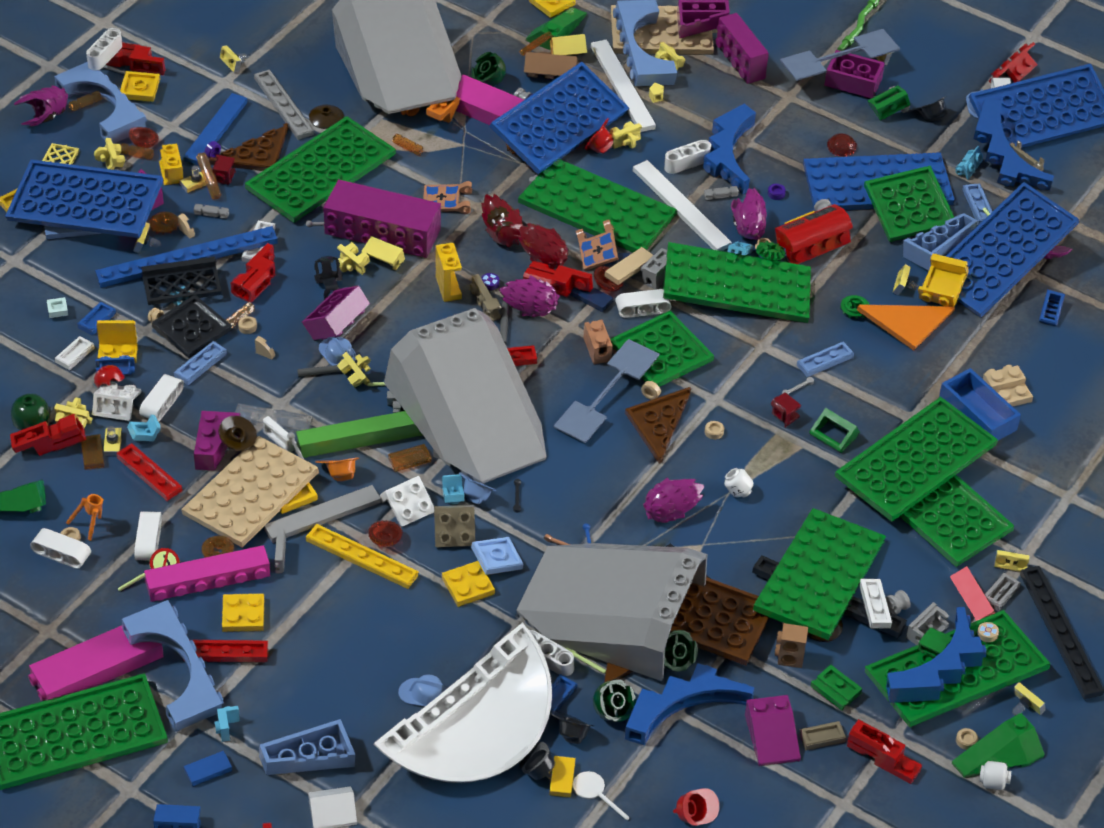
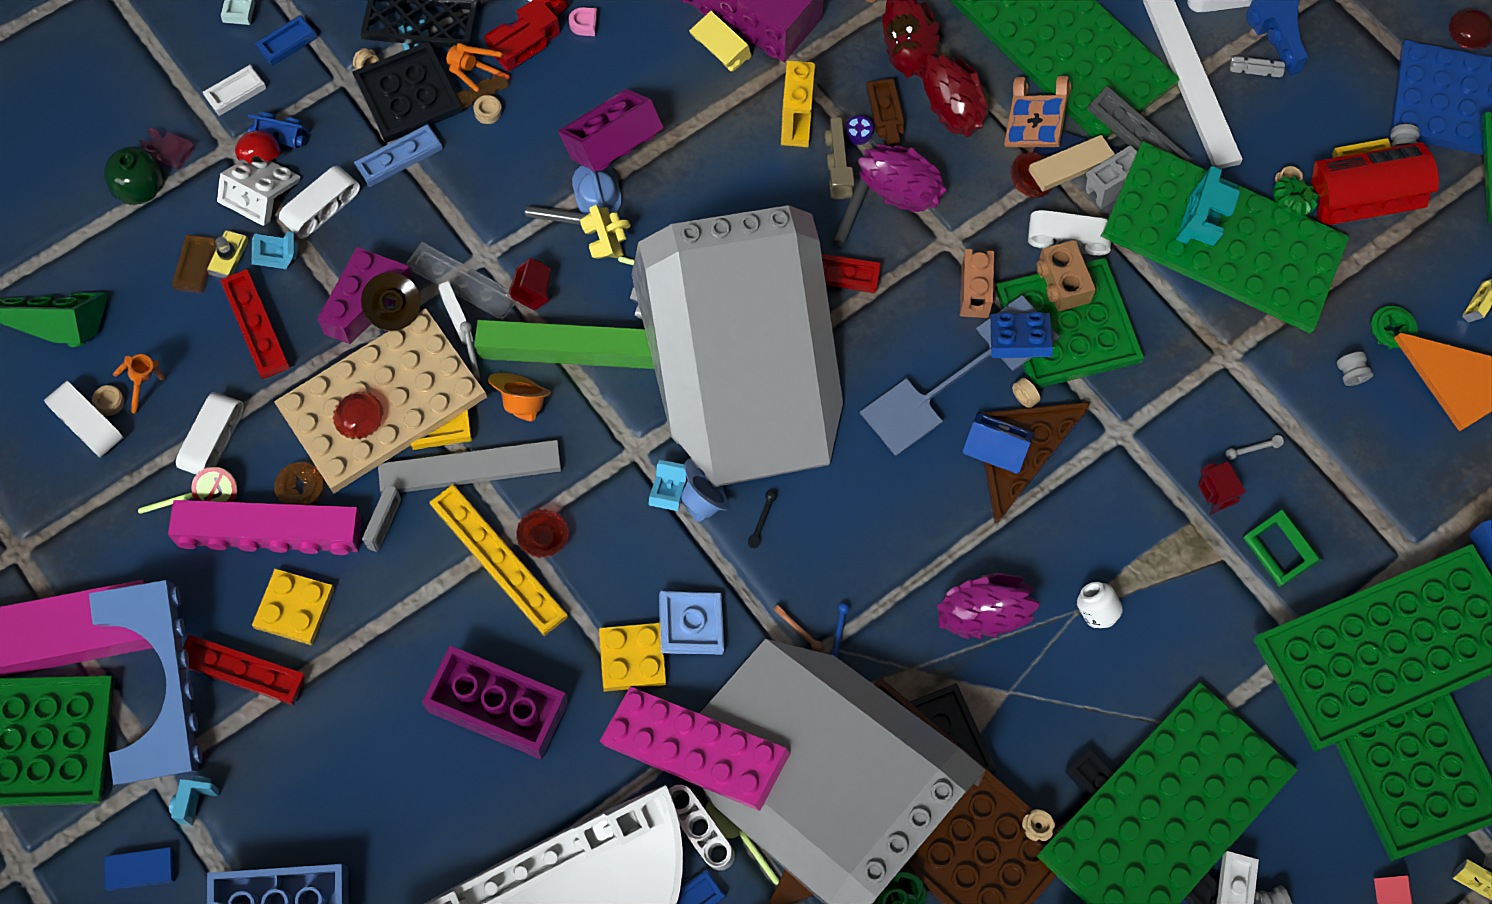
camera: 20 degrees right, 20 degrees up
red plate [10,414,86,456] -> none
light yellow hips [54,397,93,428] -> none
yellow bracket [97,320,138,363] -> none
tan tile [255,336,275,360] -> none
black piece [314,256,343,300] -> none
light yellow hips [337,242,370,275] -> none
white bracket [379,476,434,527] -> none
clear orange tile [388,444,431,472] -> none
medium blue piece [398,674,446,706] -> none
dark tan plate [434,505,475,547] -> none
red plate [523,261,593,297] -> none
dark blue tile [569,287,613,312] -> none
tan tile [705,421,724,440] -> none
medium azure tile [727,241,754,256] -> none
magenta head [731,188,767,240] -> none
dark purple tile [768,184,786,200] -> none
medium blue tile [797,341,854,377] -> none
none -> clear pink plate [139,128,195,170]
none -> clear red hat [332,392,384,440]
none -> magenta brick [422,645,568,760]
none -> orange plant [446,42,510,92]
none -> dark red window [508,257,551,311]
none -> bright pink tile [569,7,597,36]
none -> dark pink plate [600,687,790,811]
none -> reddish brown hinge [866,78,904,147]
none -> blue panel [963,412,1034,474]
none -> blue plate [990,312,1053,358]
none -> tan plate [1022,809,1055,841]
none -> medium nougat brick [1036,240,1096,312]
none -> dark grey plate [1087,86,1192,162]
none -> teal panel [1176,166,1240,246]
none -> light grey wheel [1336,352,1373,386]

